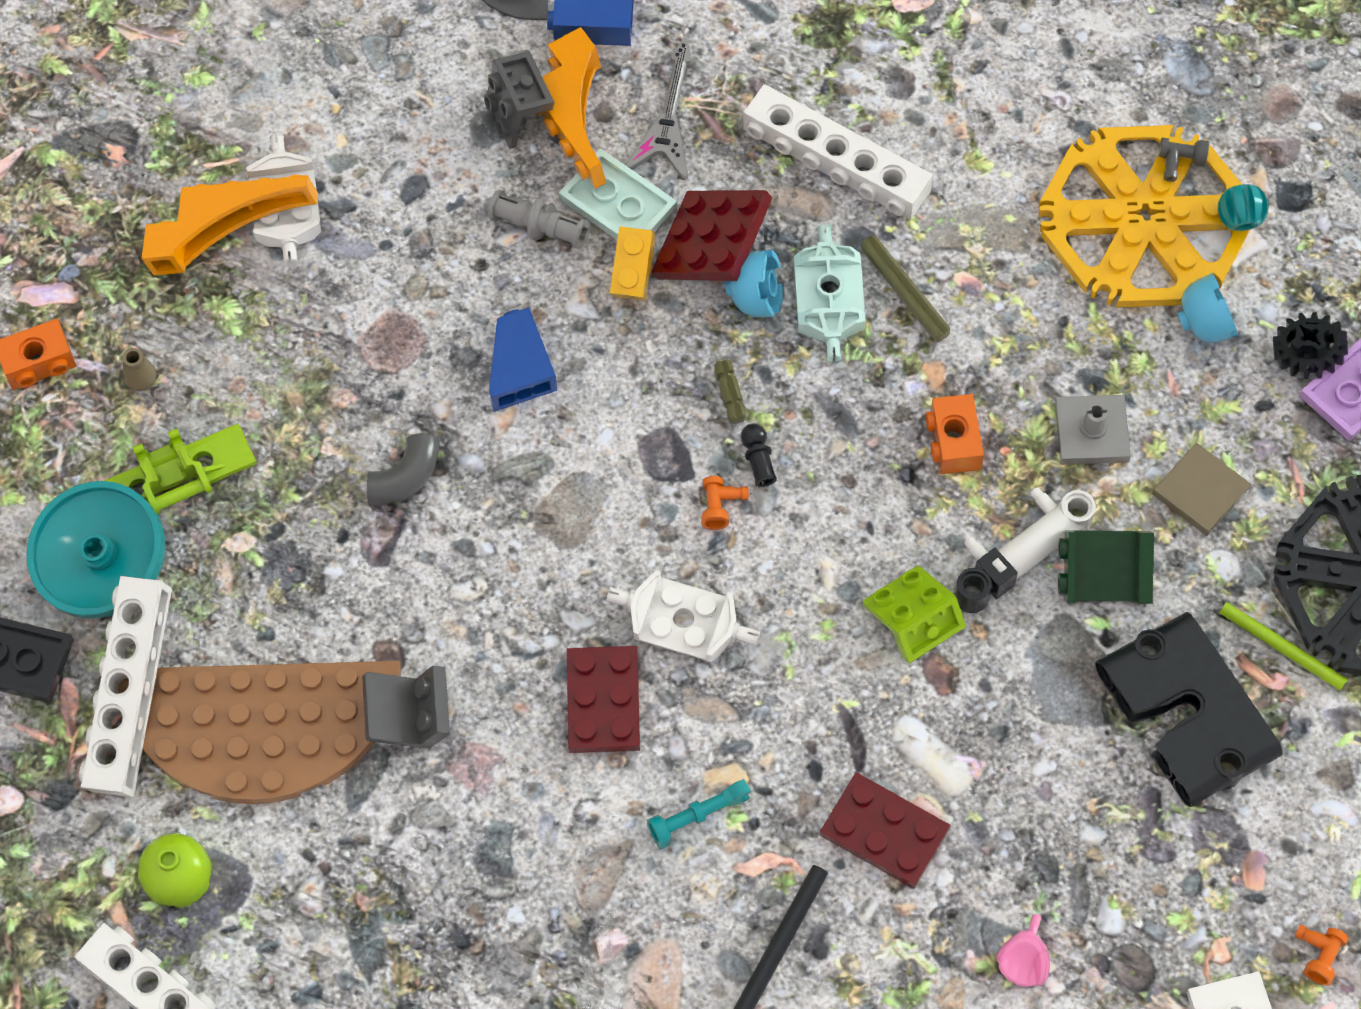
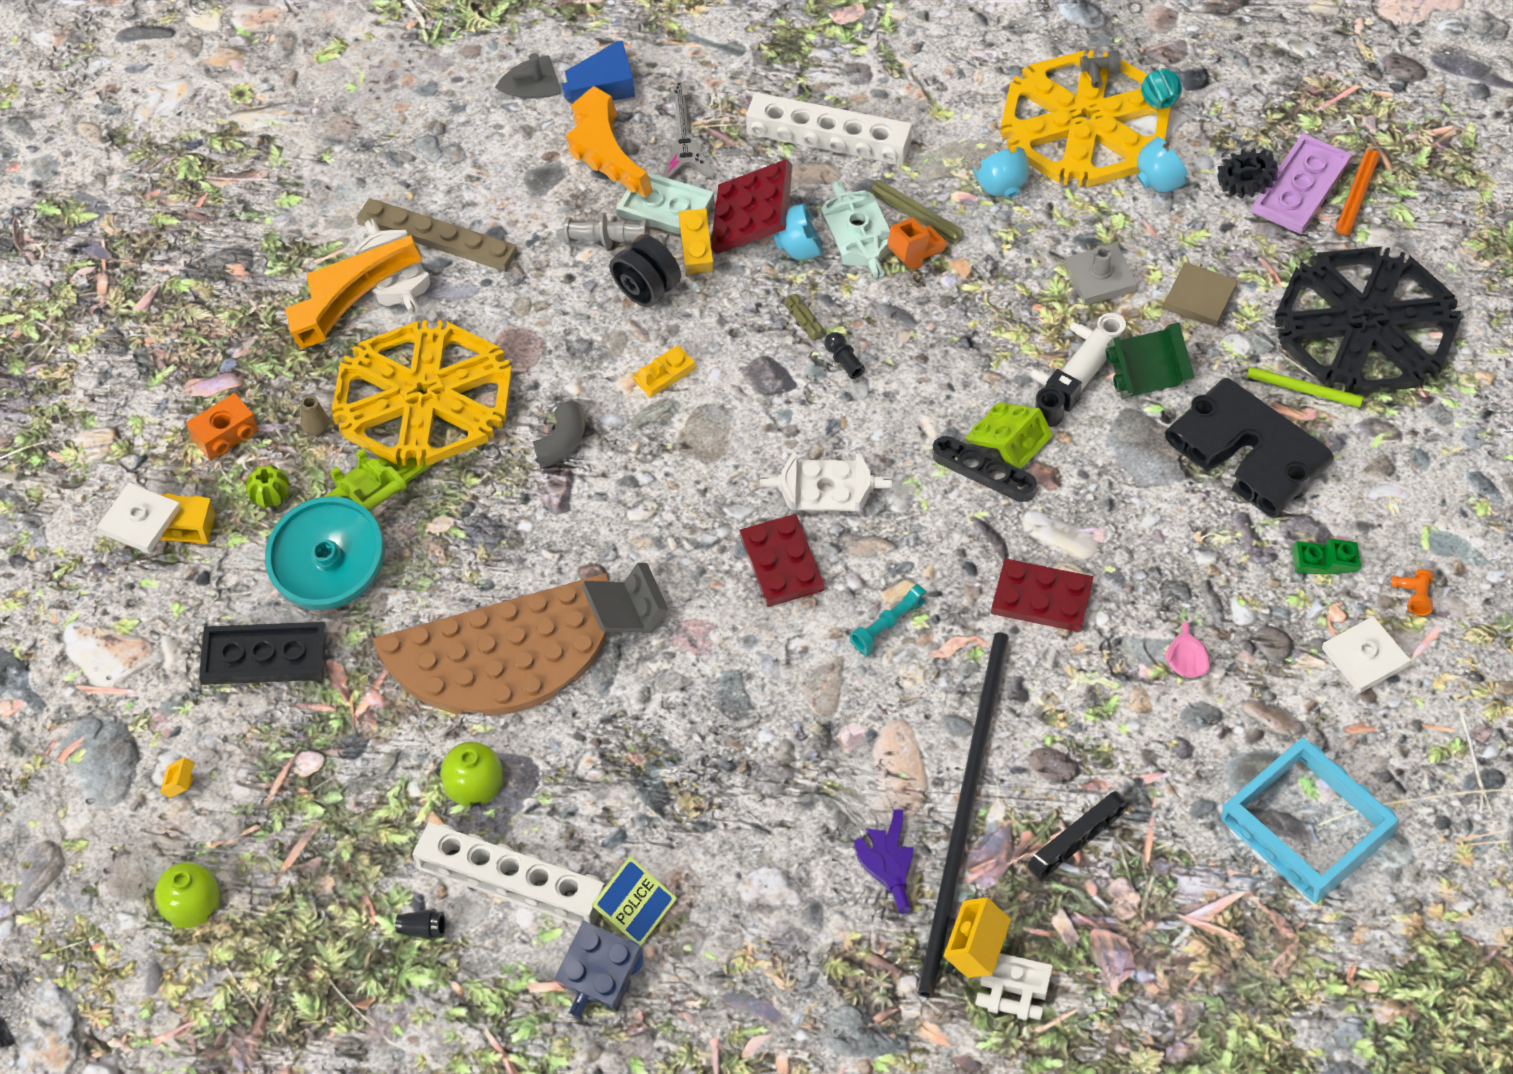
camera: 15 degrees left, 10 degrees down
white brick [79,576,172,797] -> none
dark grey bracket [484,51,554,148] -> none
blue slope [489,308,558,412] -> none
orange piece [701,476,749,530] -> none
orange brick [925,394,984,474] -> none
none -> lime piece [246,464,290,508]
none -> yellow plate [331,320,512,467]
none -> dark tan plate [356,198,518,272]
none -> black wheel [609,234,682,308]
none -> yellow plate [633,345,696,398]
none -> orange brick [887,217,947,269]
none -> black beam [932,436,1037,502]
none -> medium azure cylinder [973,147,1030,199]
none -> green slope [1292,538,1361,574]

